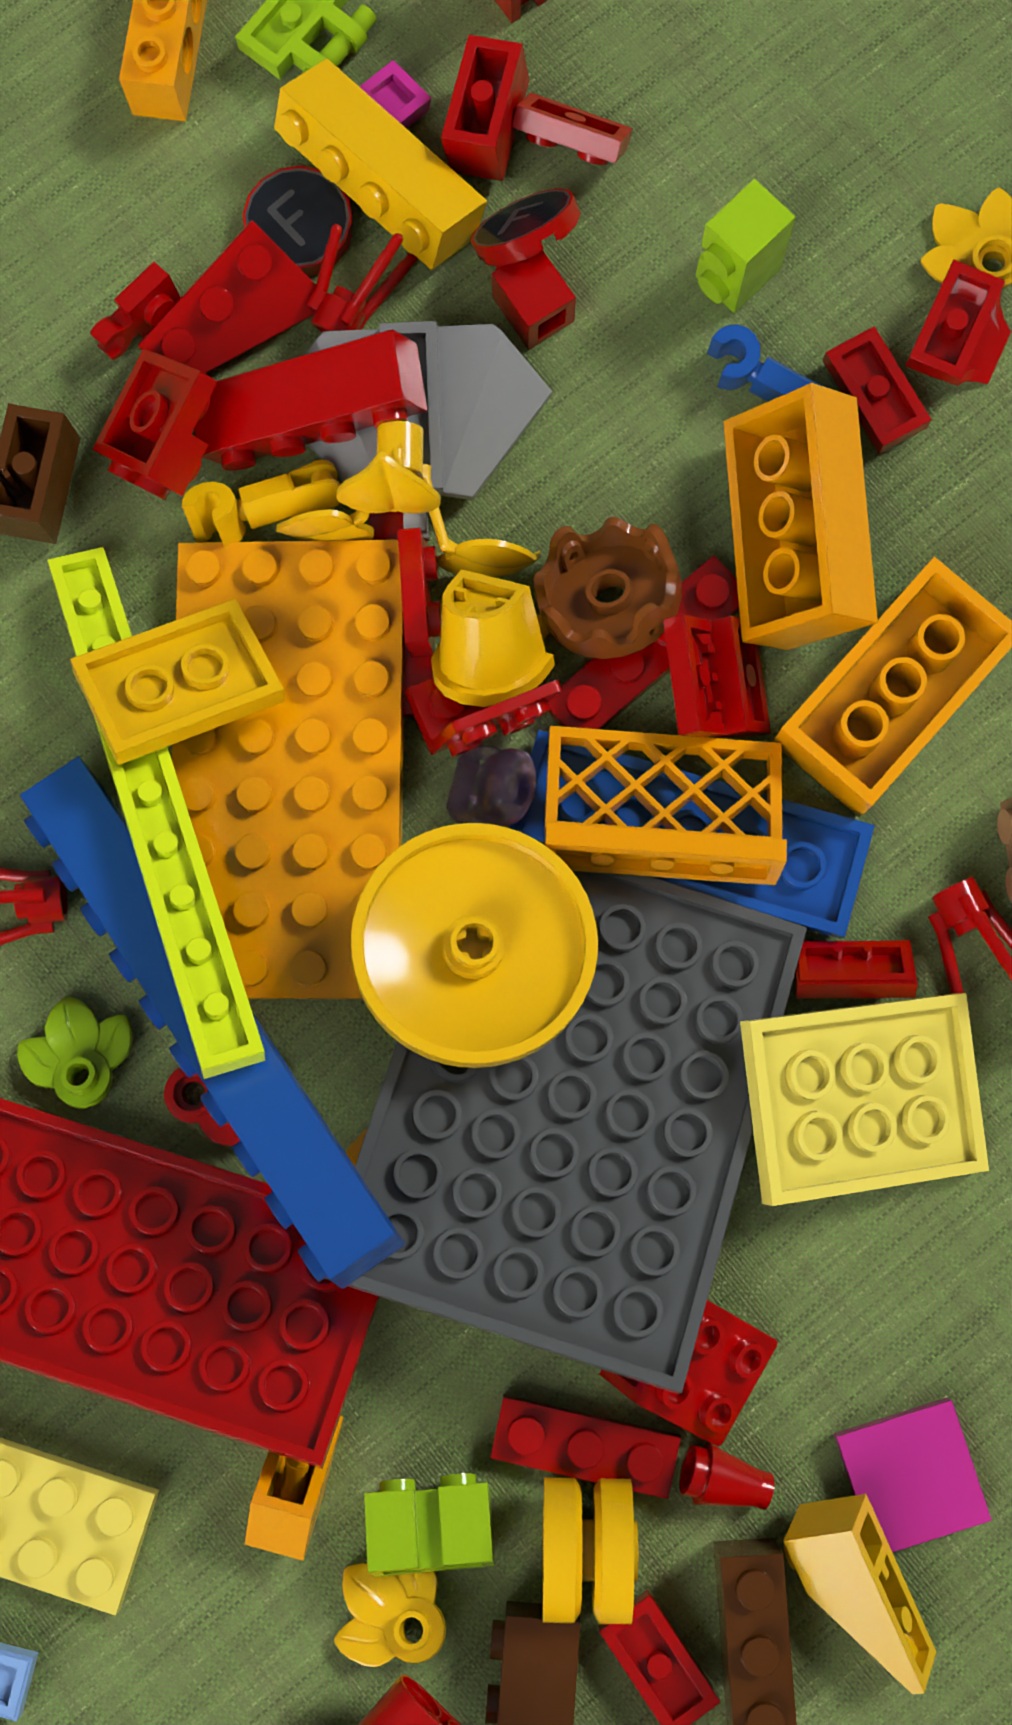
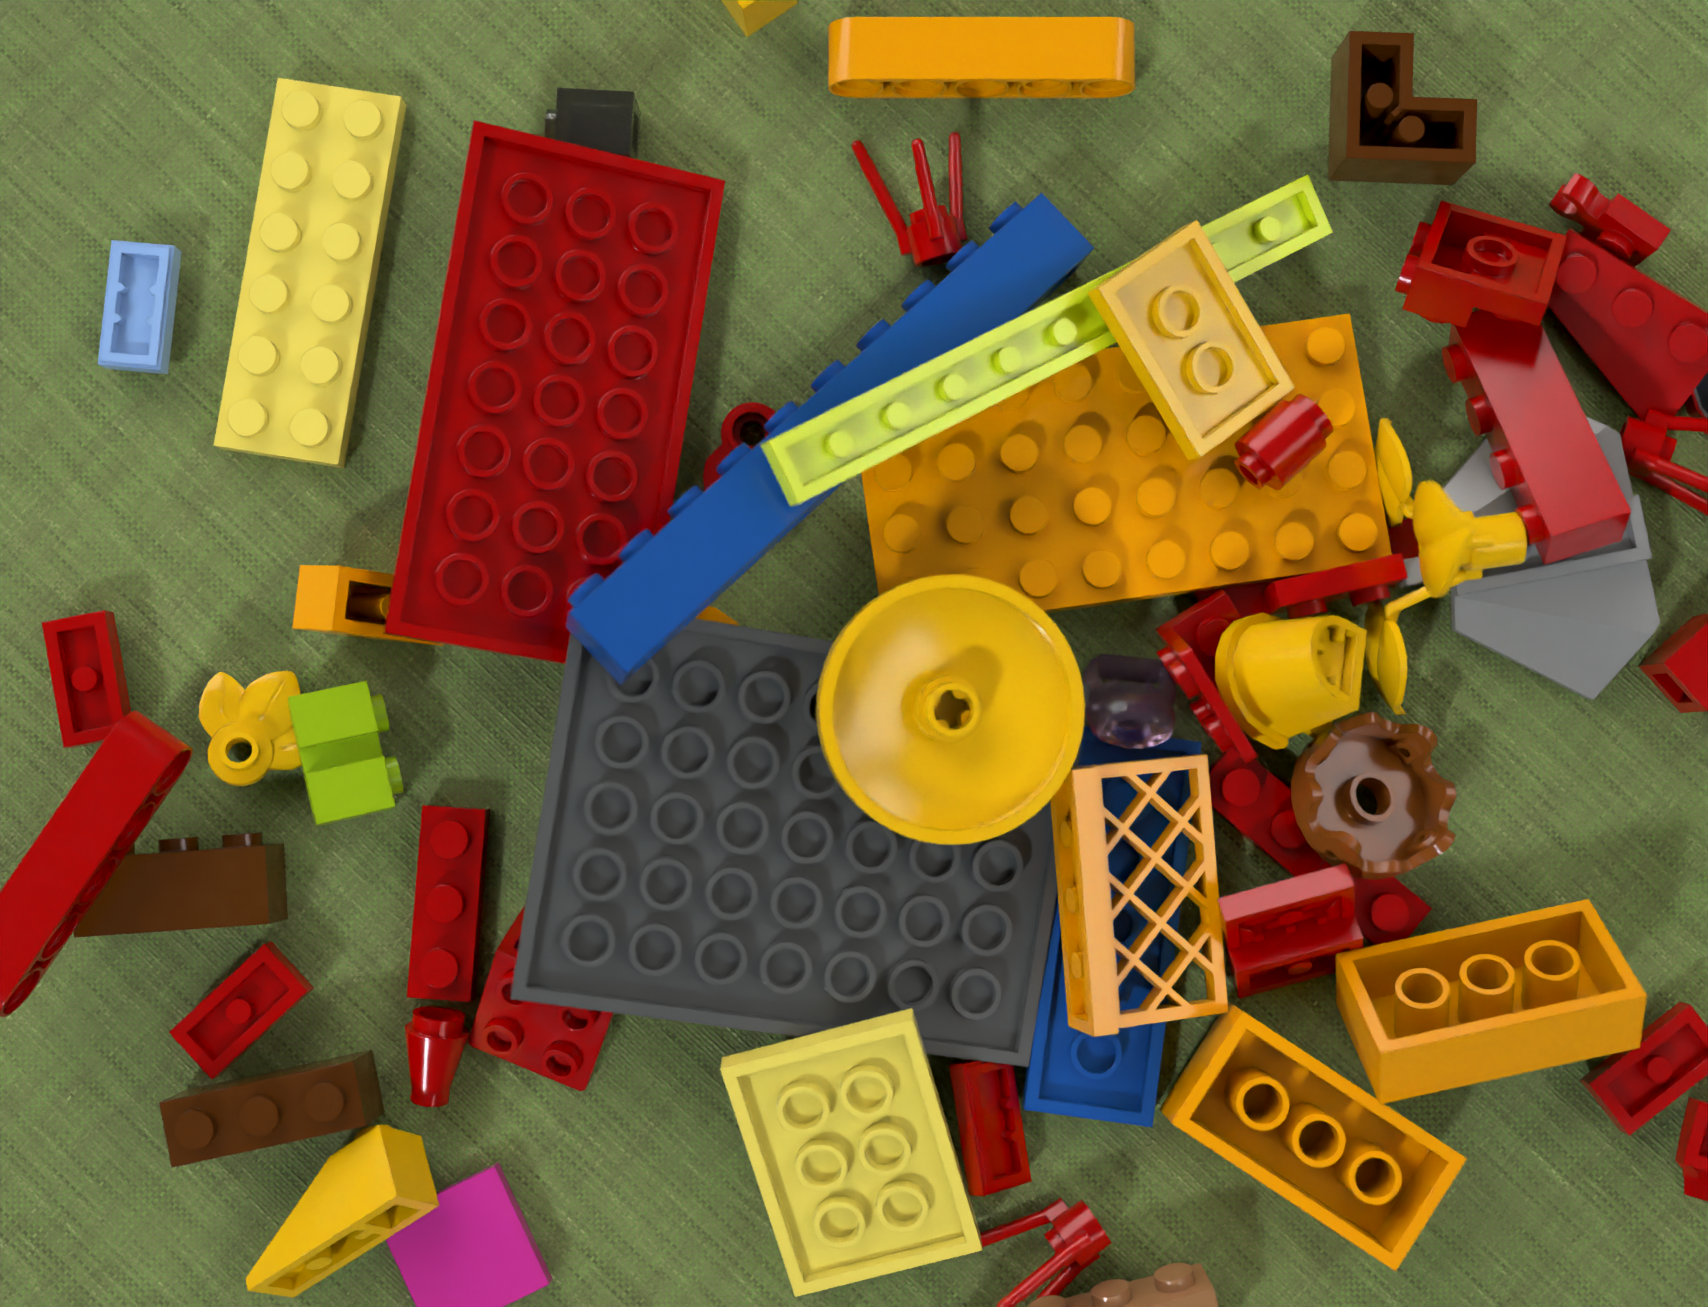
camera: 80 degrees right, 5 degrees up
lime plate [17,996,133,1109] -> none
yellow piece [182,459,340,547] -> none
yellow wheel [542,1477,639,1625] -> none
blue piece [707,324,827,402] -> none
none -> red brick [1234,394,1334,490]

